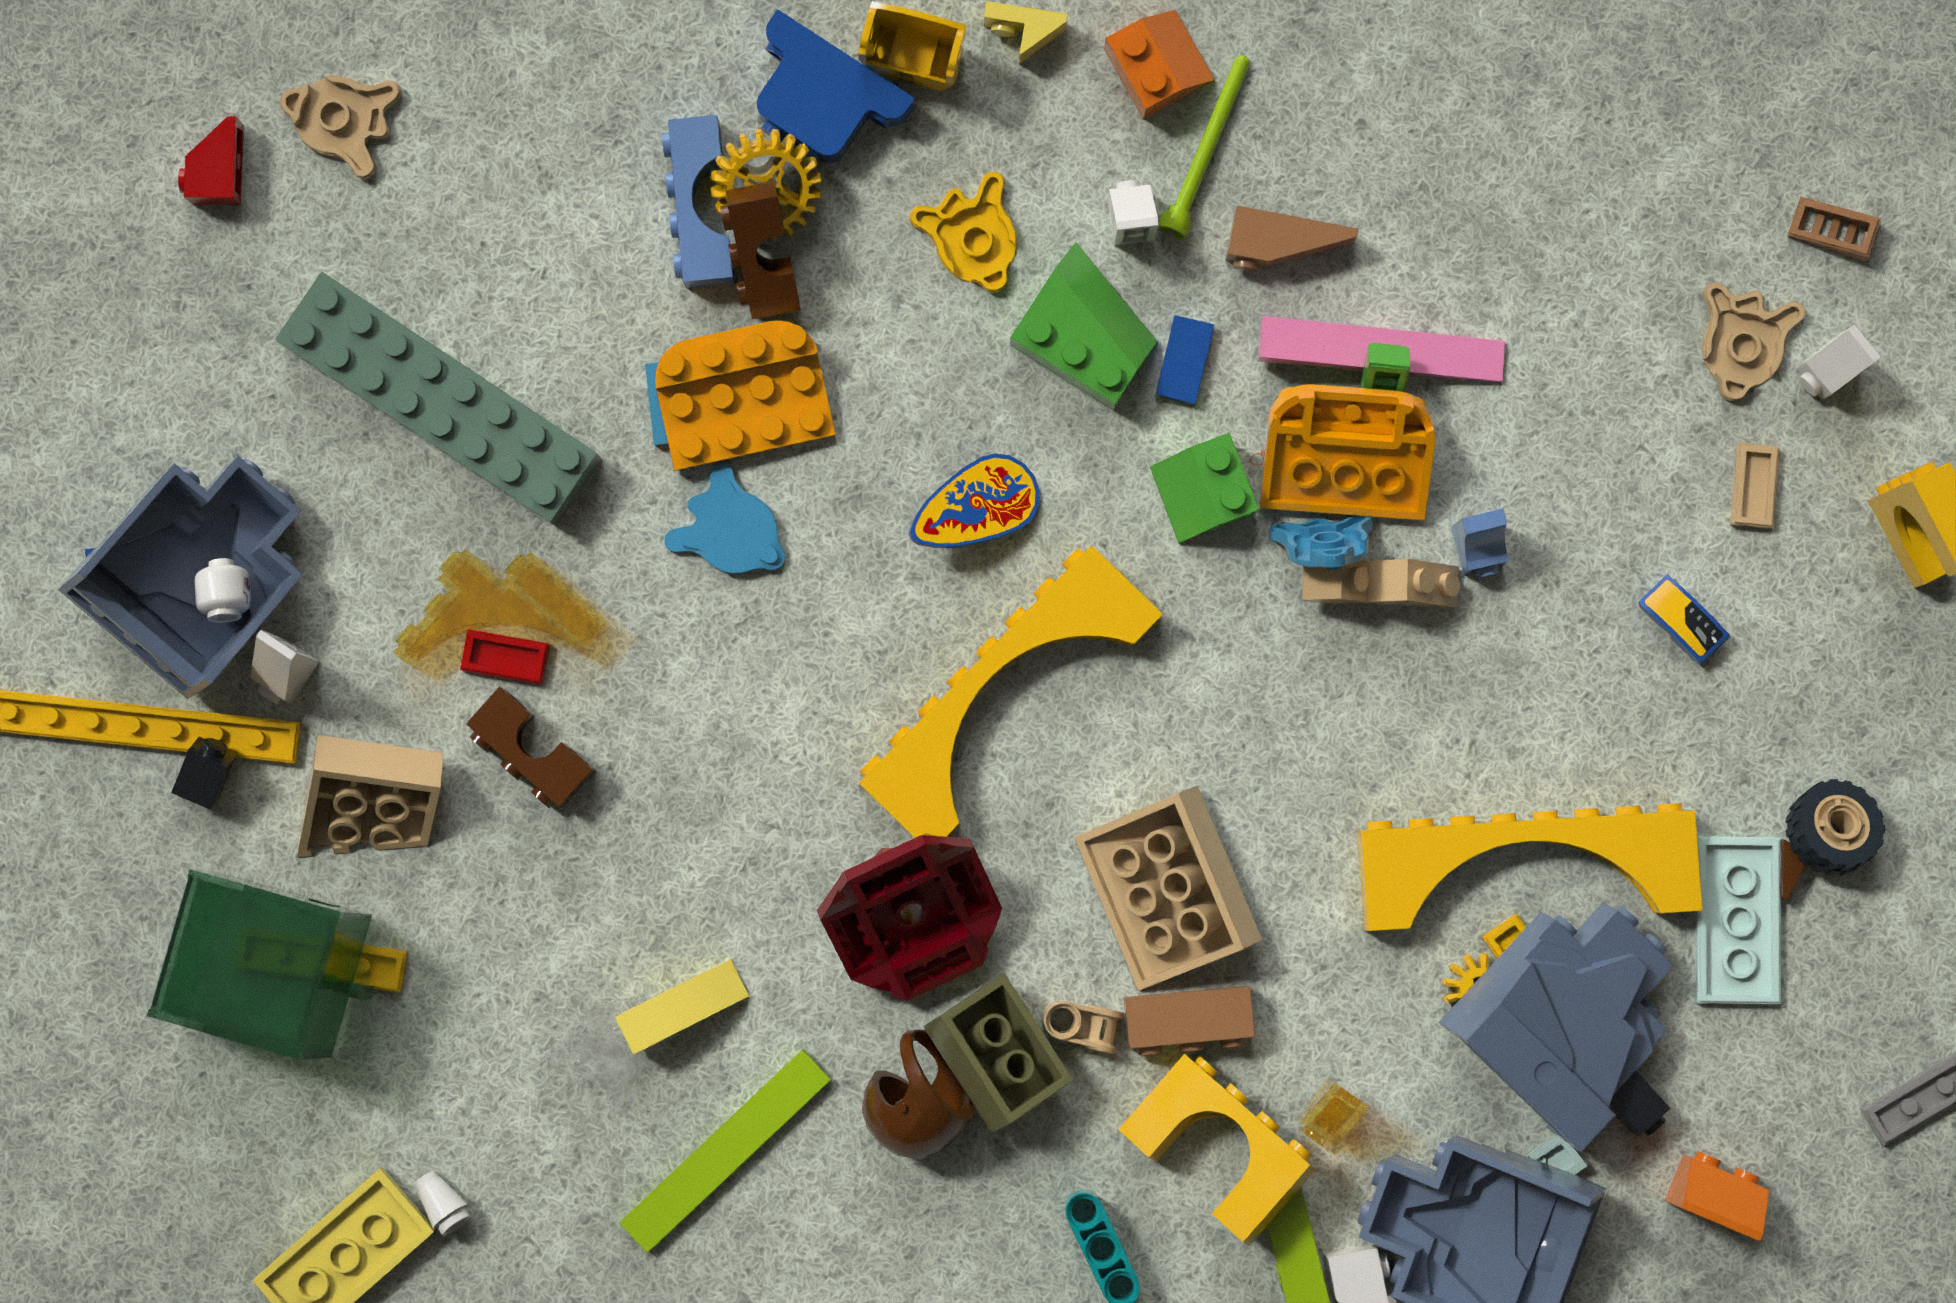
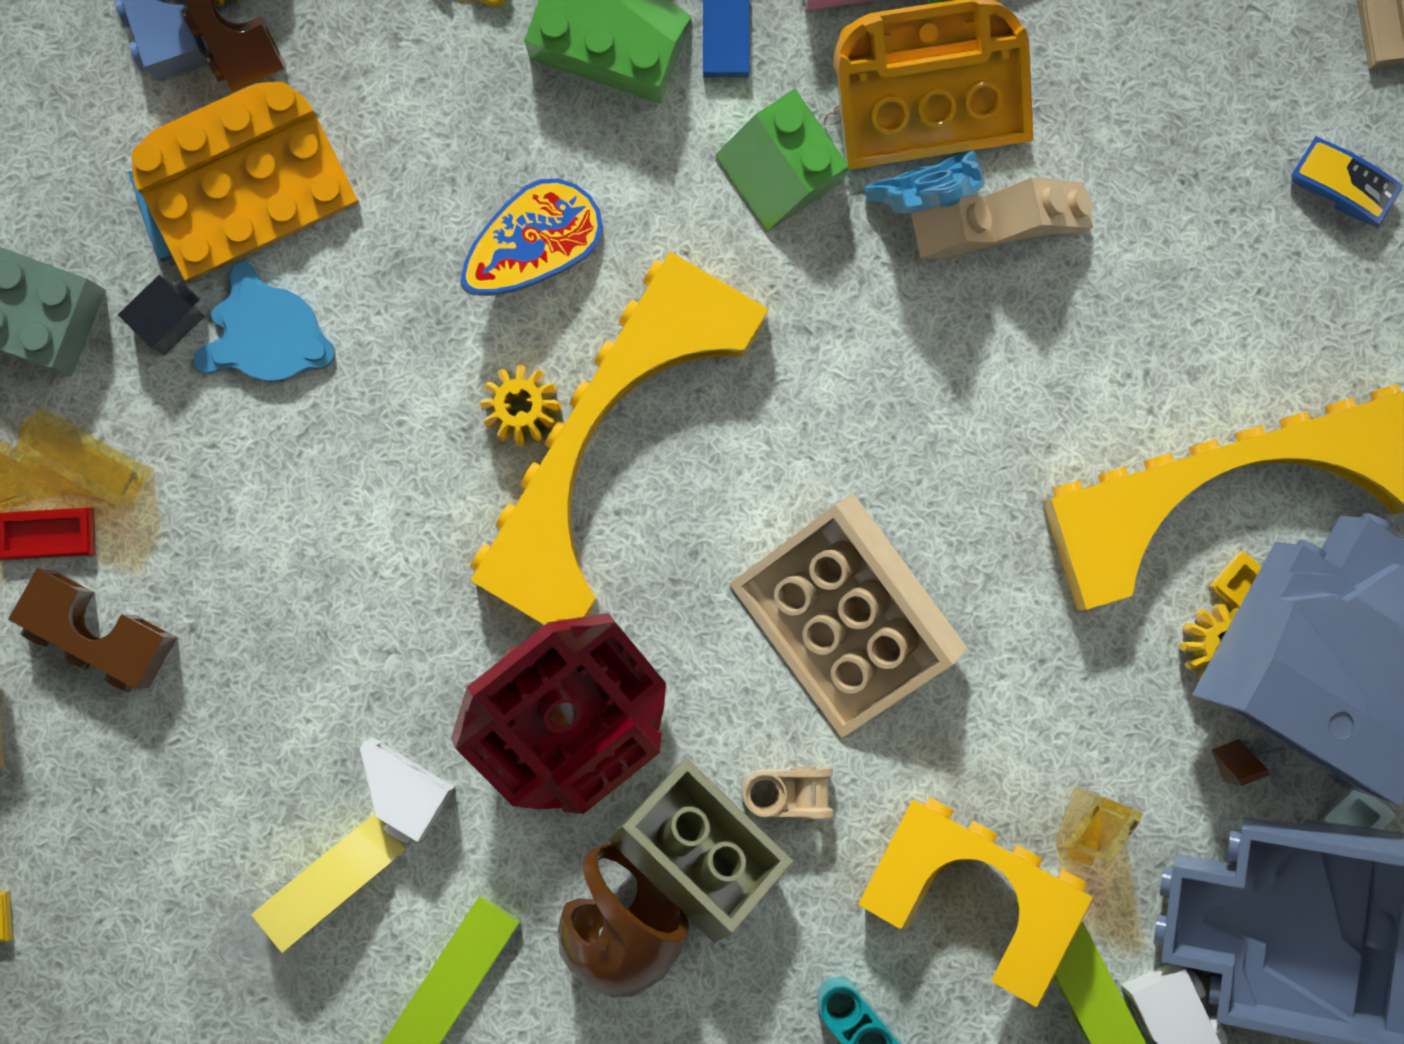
camera: 10 degrees left, 0 degrees up
medium nougat brick [1123,986,1255,1055] -> none
medium blue arch [1451,508,1509,579] -> none
none -> black brick [117,275,205,356]
none -> white slope [360,738,455,843]
none -> yellow gear [479,365,562,447]
none -> reddish brown piece [1211,739,1270,786]

